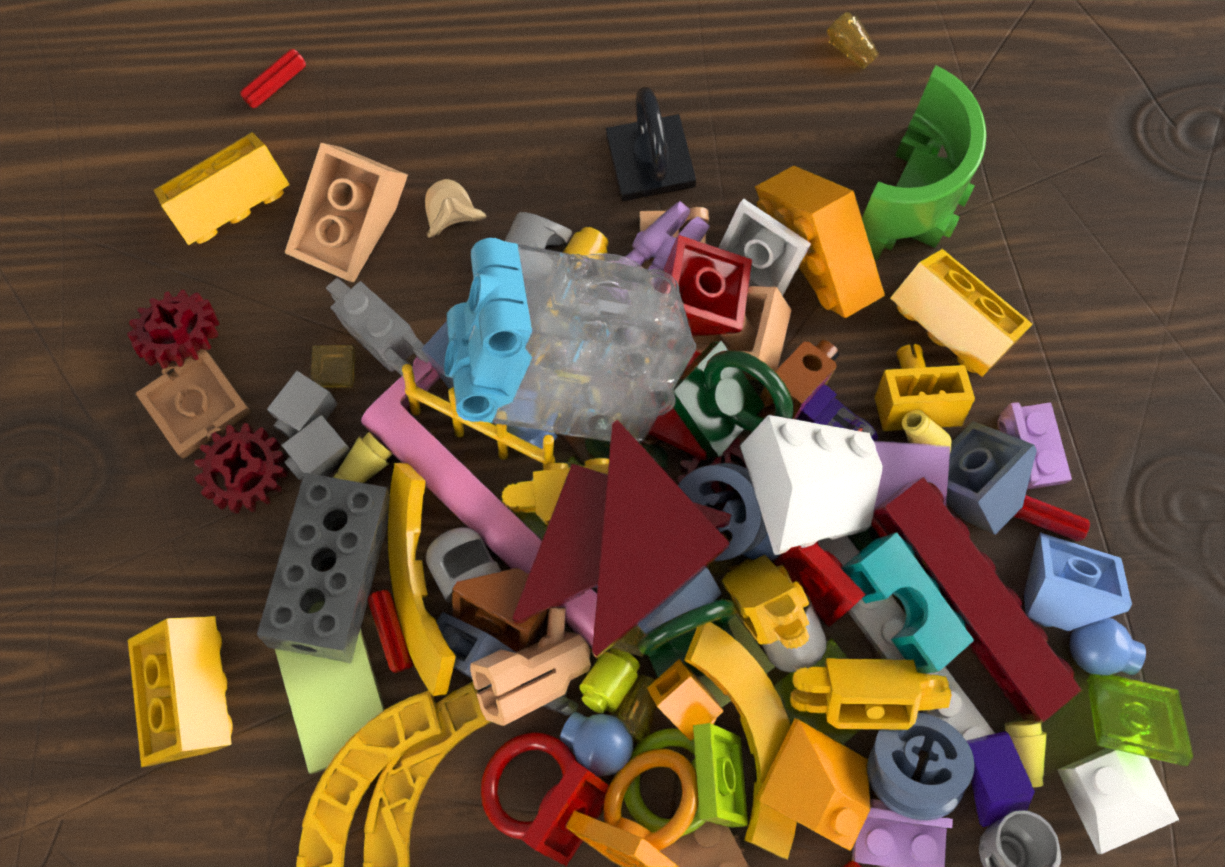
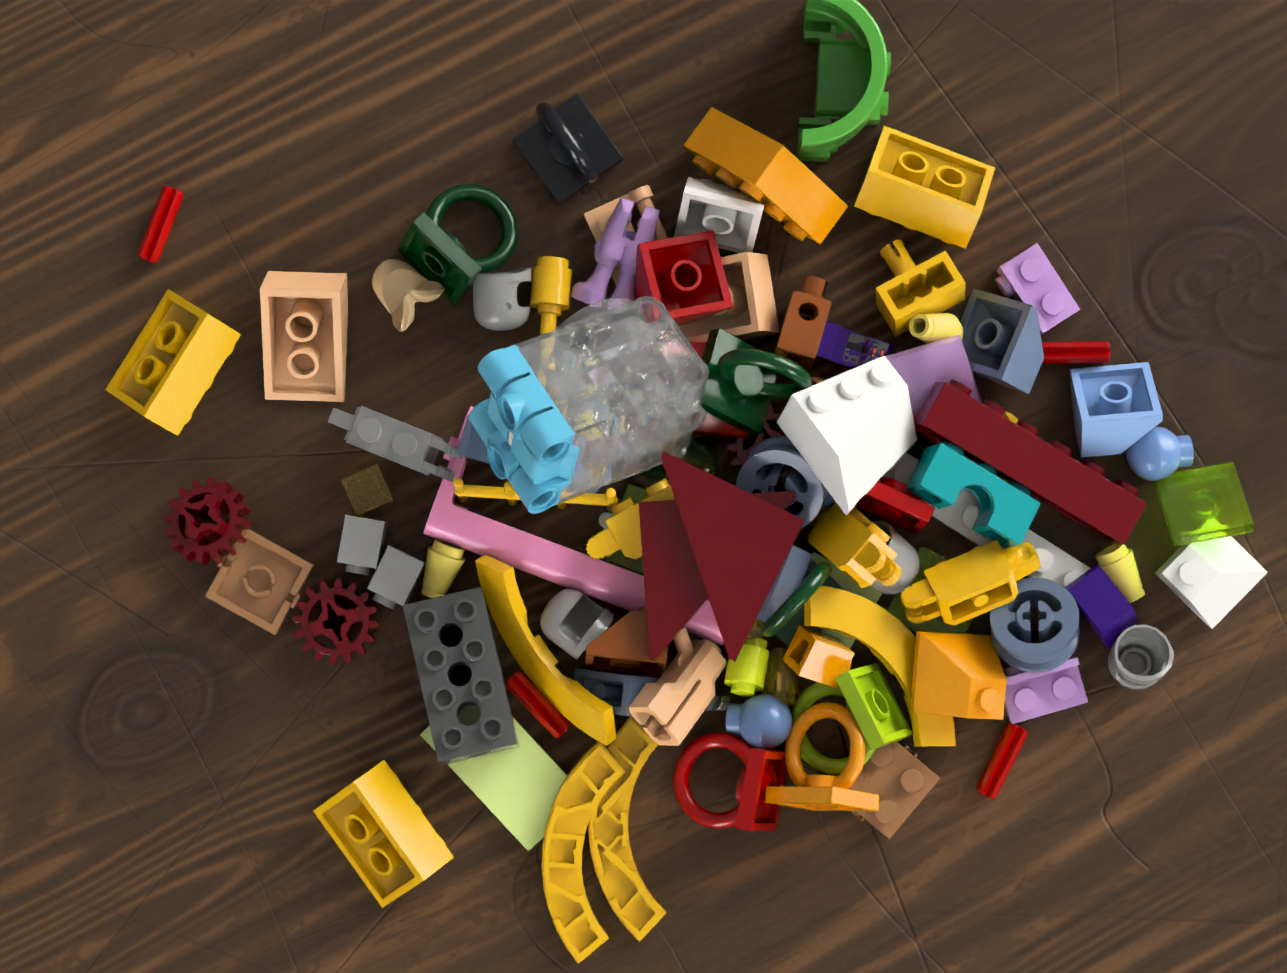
camera: 20 degrees left, 15 degrees up
none -> dark green tile [398,184,518,306]

